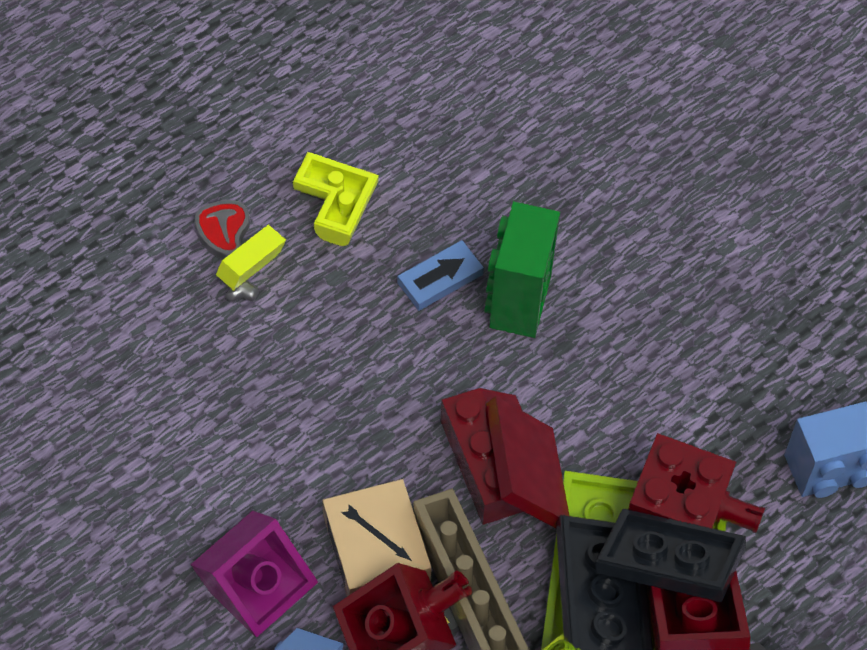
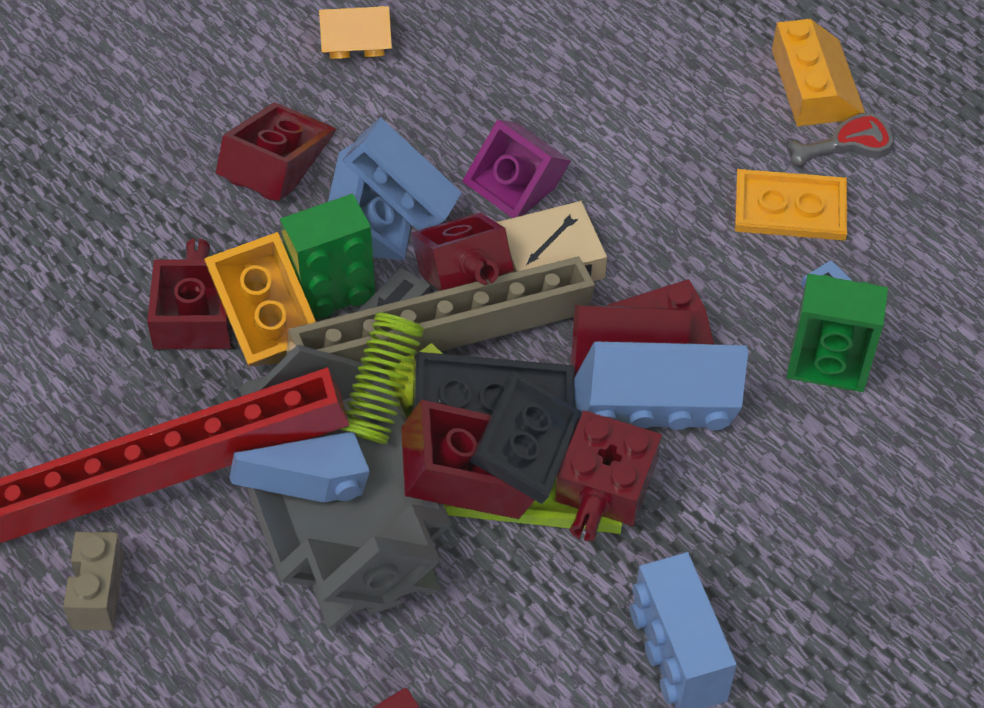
camera: 90 degrees right, 5 degrees down
neon yellow piece [216,224,286,291] -> none
neon yellow brick [293,152,379,246] -> none
none -> medium blue slope [574,342,748,430]
none -> light orange tile [735,169,847,241]
none -> light orange slope [772,19,865,126]

